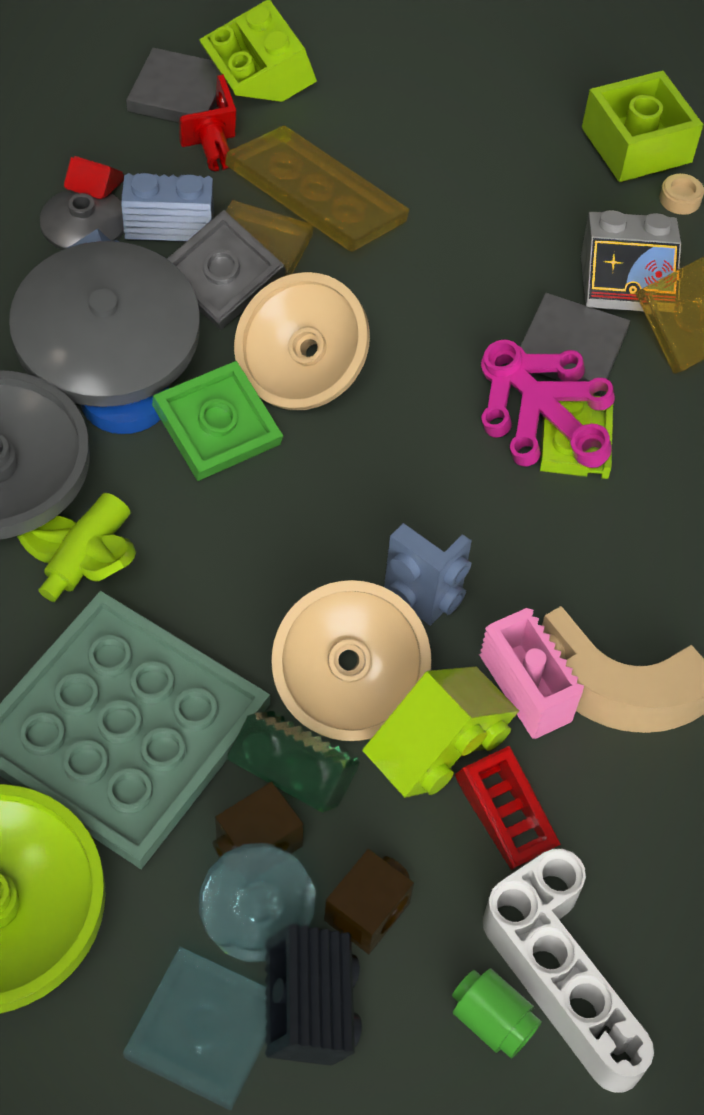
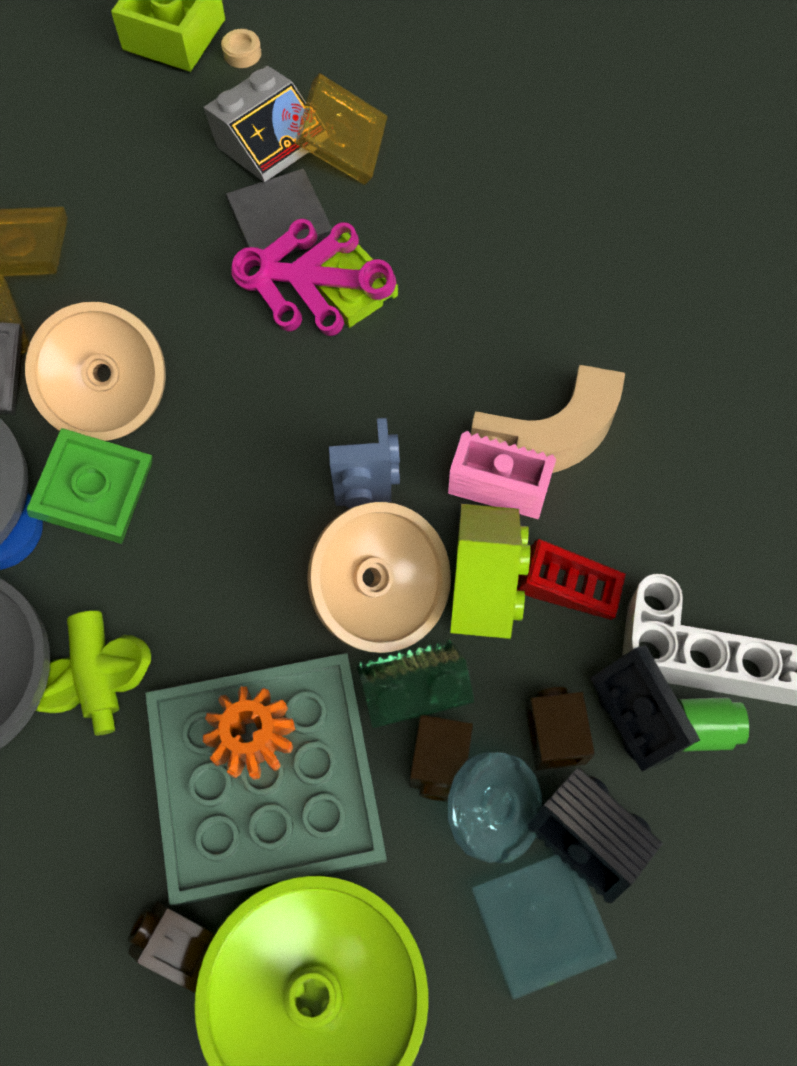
camera: 40 degrees left, 10 degrees up
none -> orange gear [203,686,295,780]
none -> black bracket [590,646,700,772]

